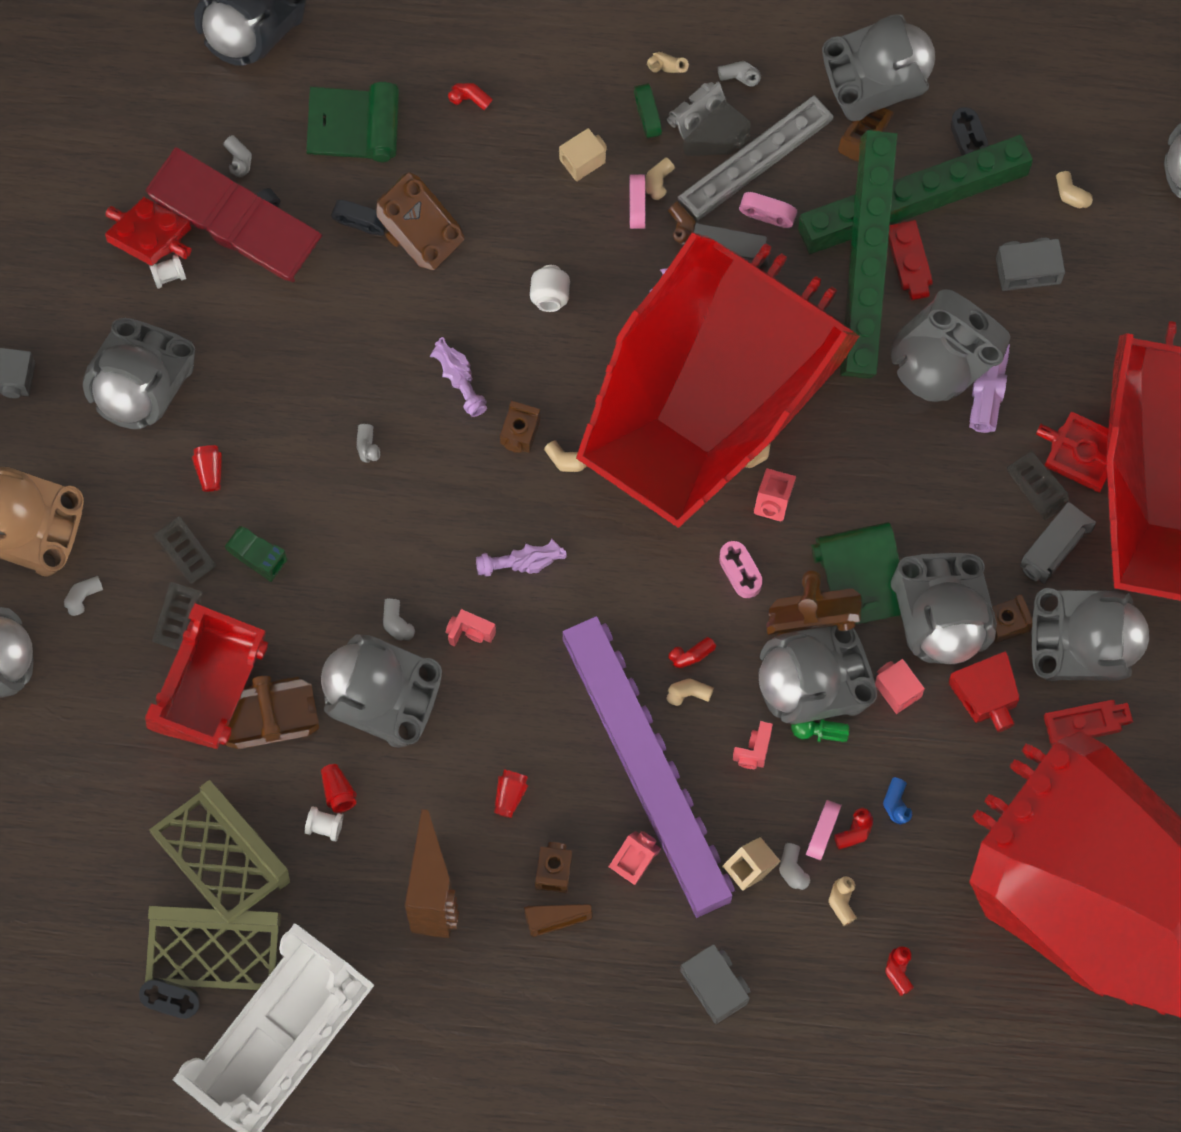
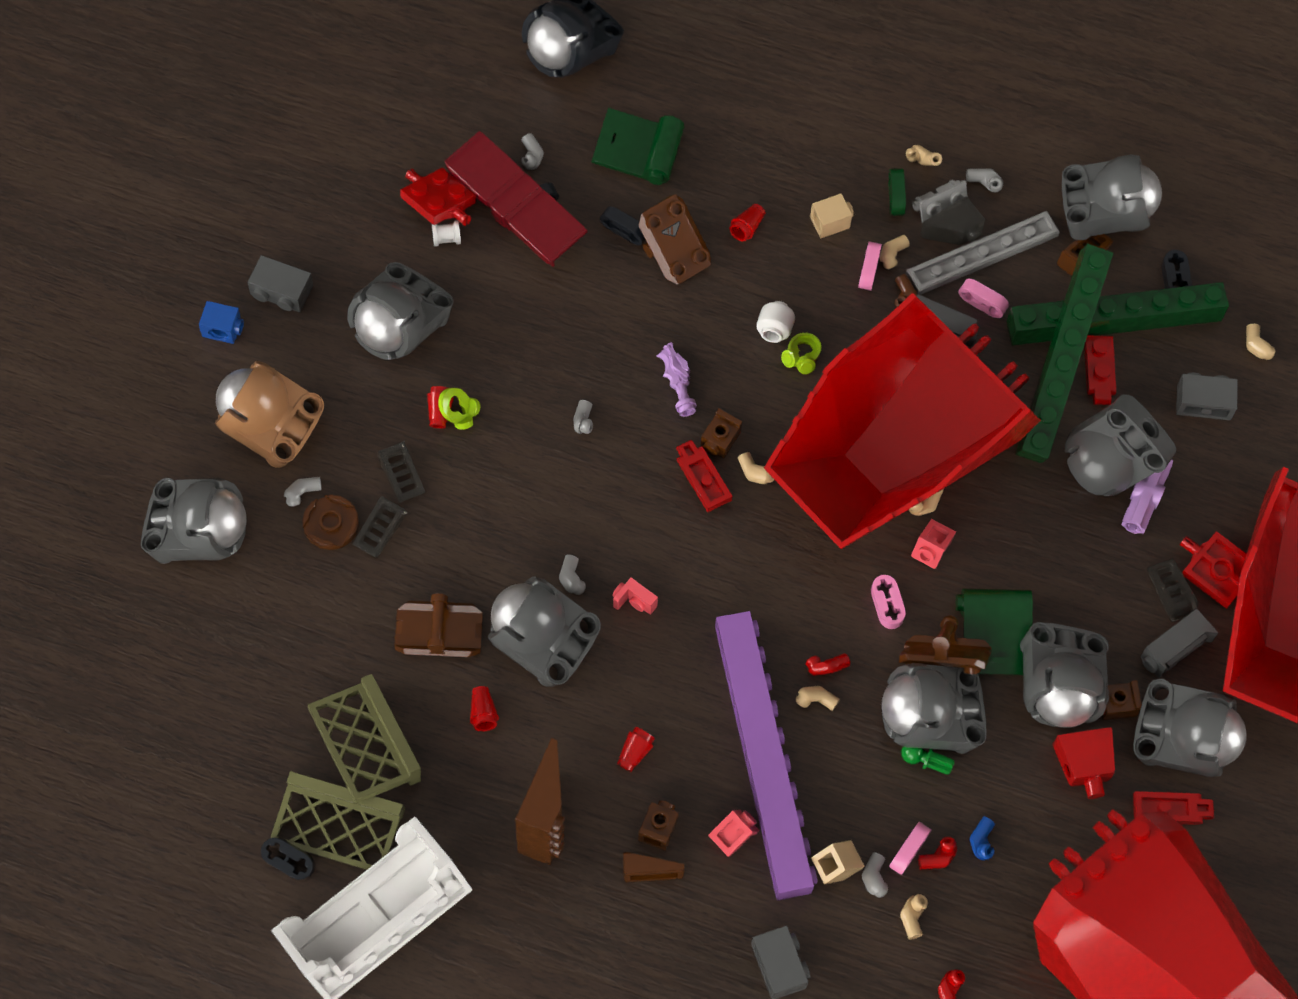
camera: 10 degrees right, 5 degrees down
red windscreen [145,603,269,749] -> none
dark green leg [225,526,287,582] -> none
white bush [305,806,344,842] -> none
red arm [448,83,493,110] -> none
lavender piece [476,538,567,577] -> none
coral bracket [733,721,773,769] -> none
coral brick [875,659,925,714] -> none
none -> reddish brown tile [302,494,359,550]
none -> lime piece [438,388,481,430]
none -> red hinge [676,440,733,512]
none -> red cone [729,204,765,241]
none -> lime piece [781,333,821,374]

